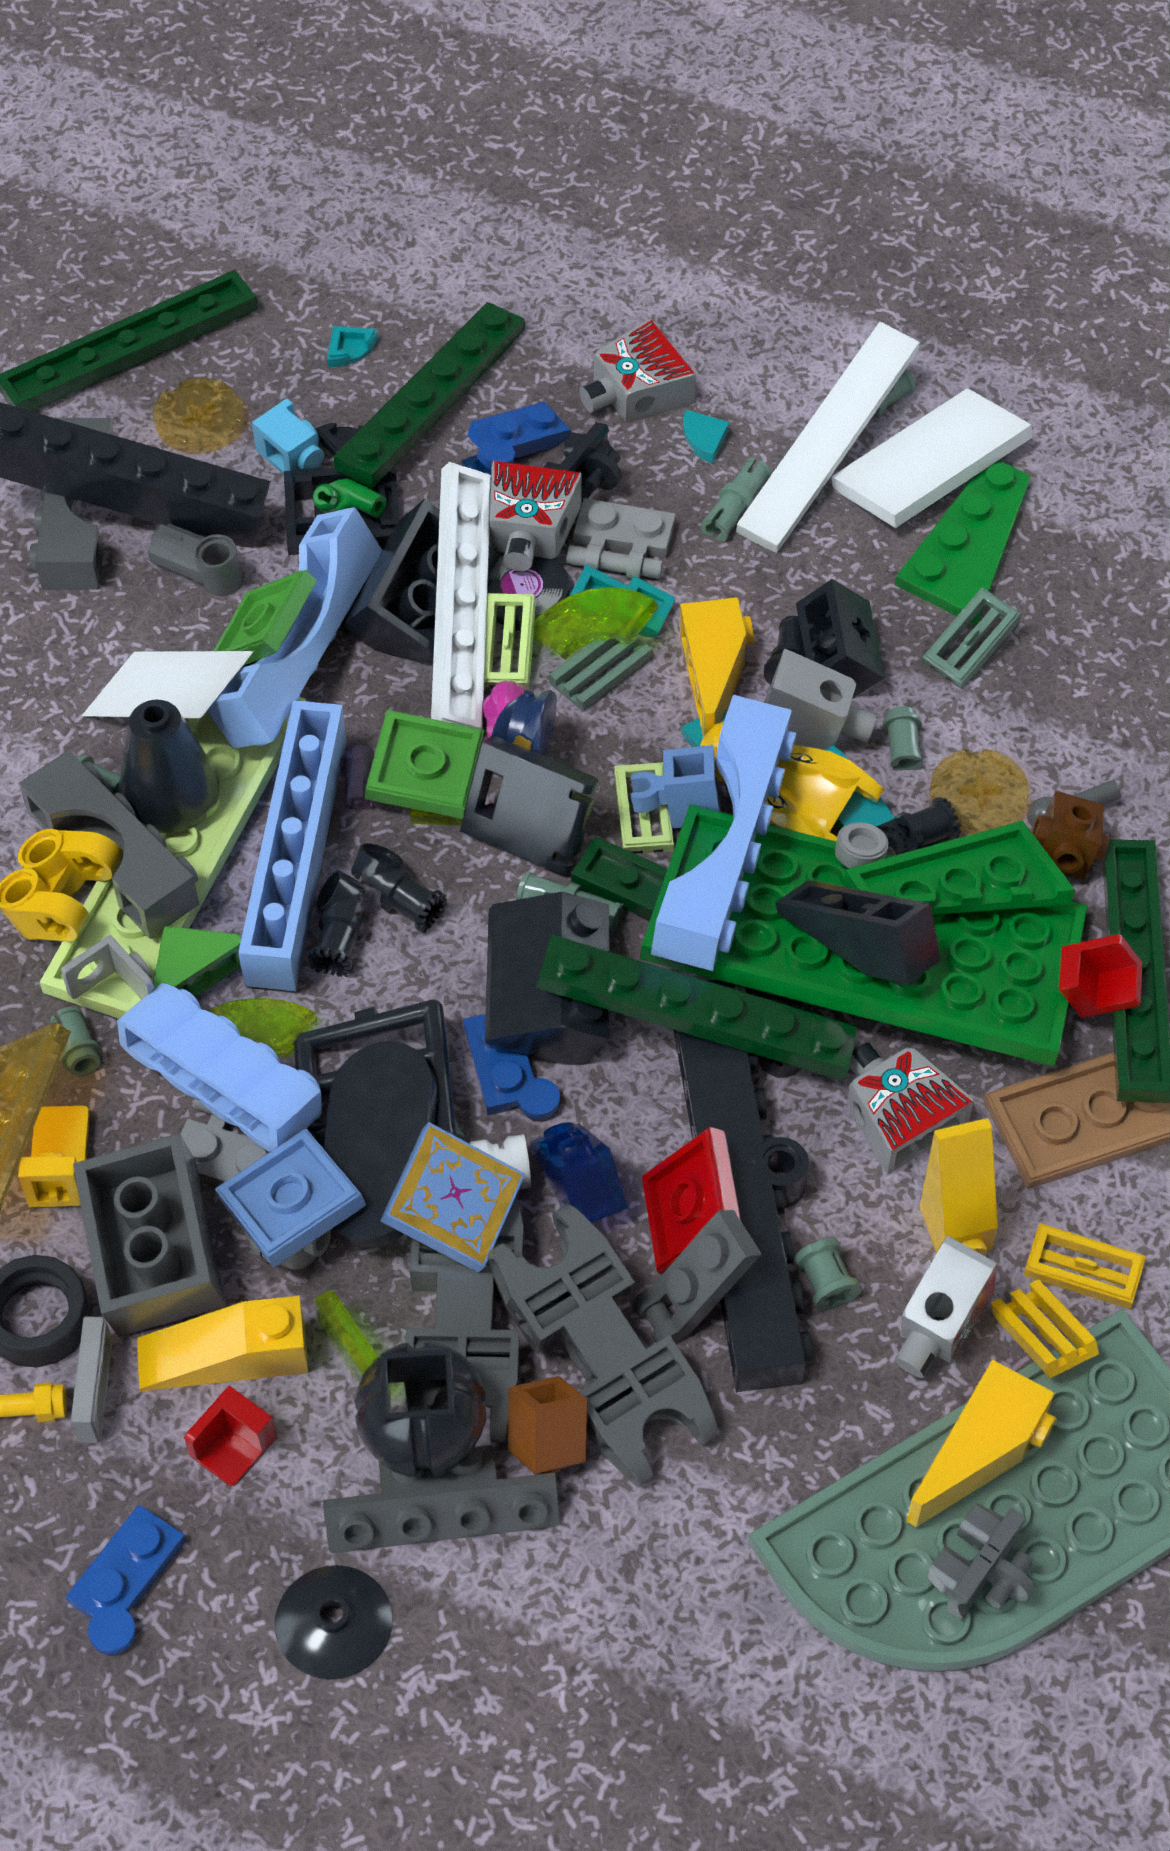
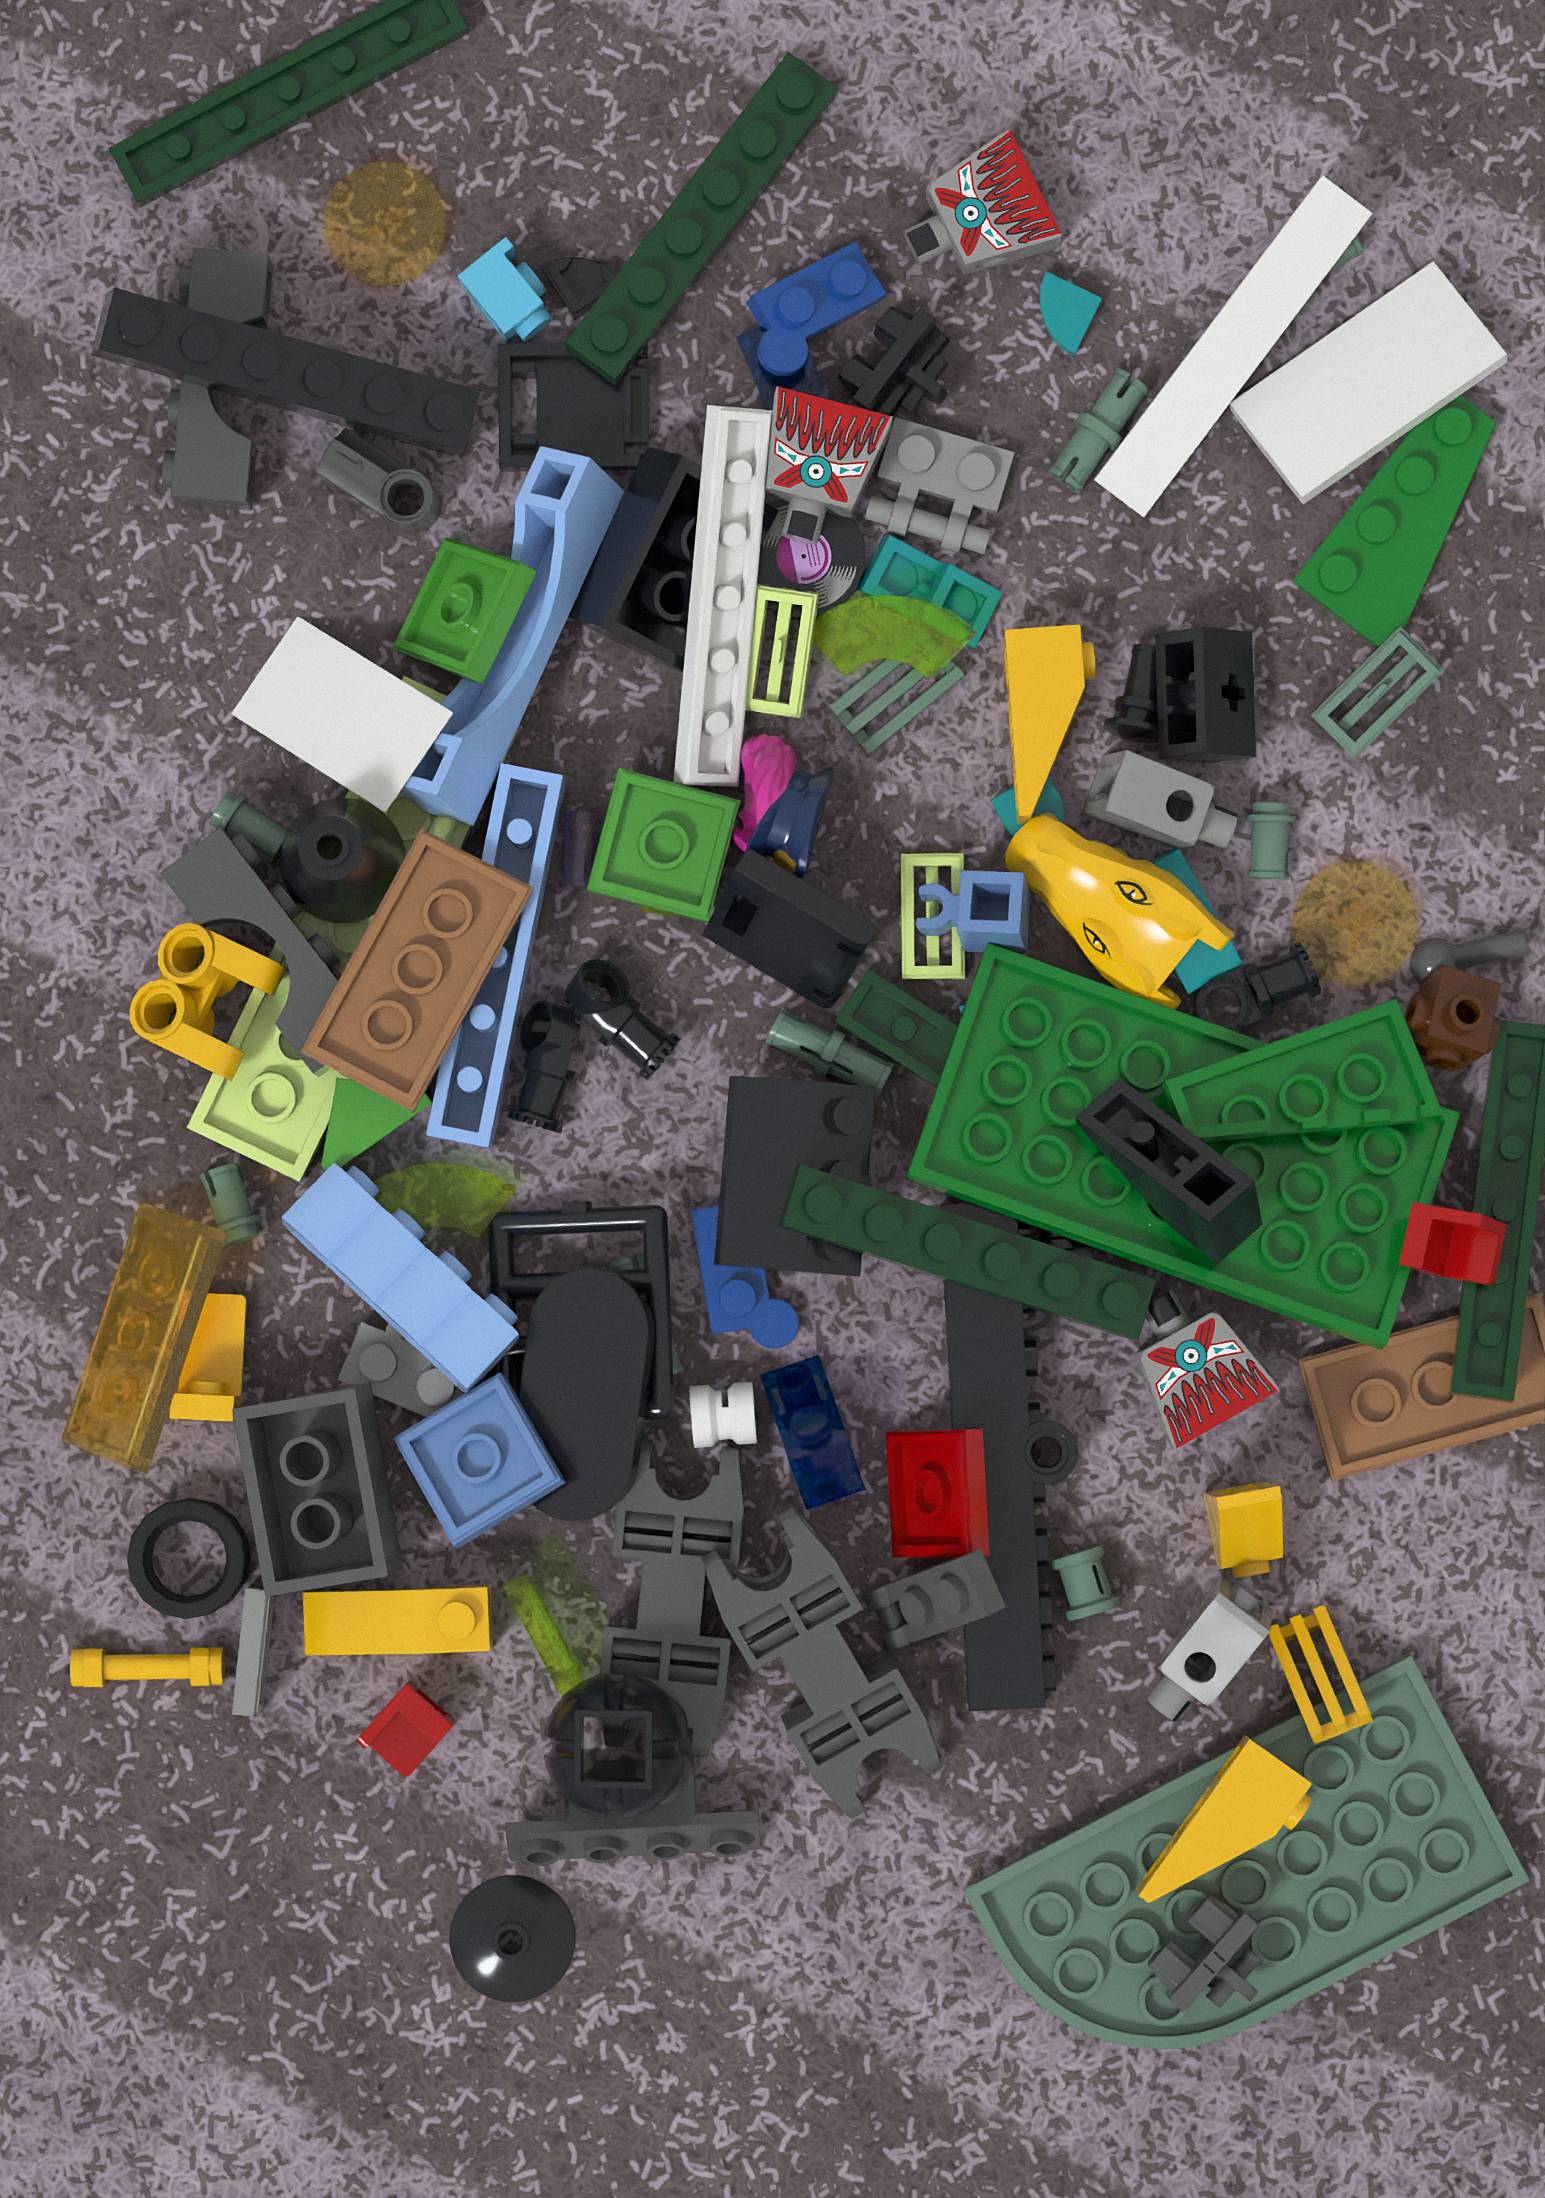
camera: 15 degrees right, 30 degrees up
light grey bracket [61,935,155,1000] -> none
blue hinge [65,1504,186,1655] -> none
green arm [313,479,386,517] -> none
teal tile [327,326,378,367] -> none
tile [380,1122,525,1273] -> none
dark orange brick [508,1376,587,1474] -> none
light blue arch [651,695,797,971] -> none
light grey tile [835,822,889,868] -> none
yellow tile [1023,1223,1146,1309] -> none
none -> medium nougat tile [300,828,534,1113]

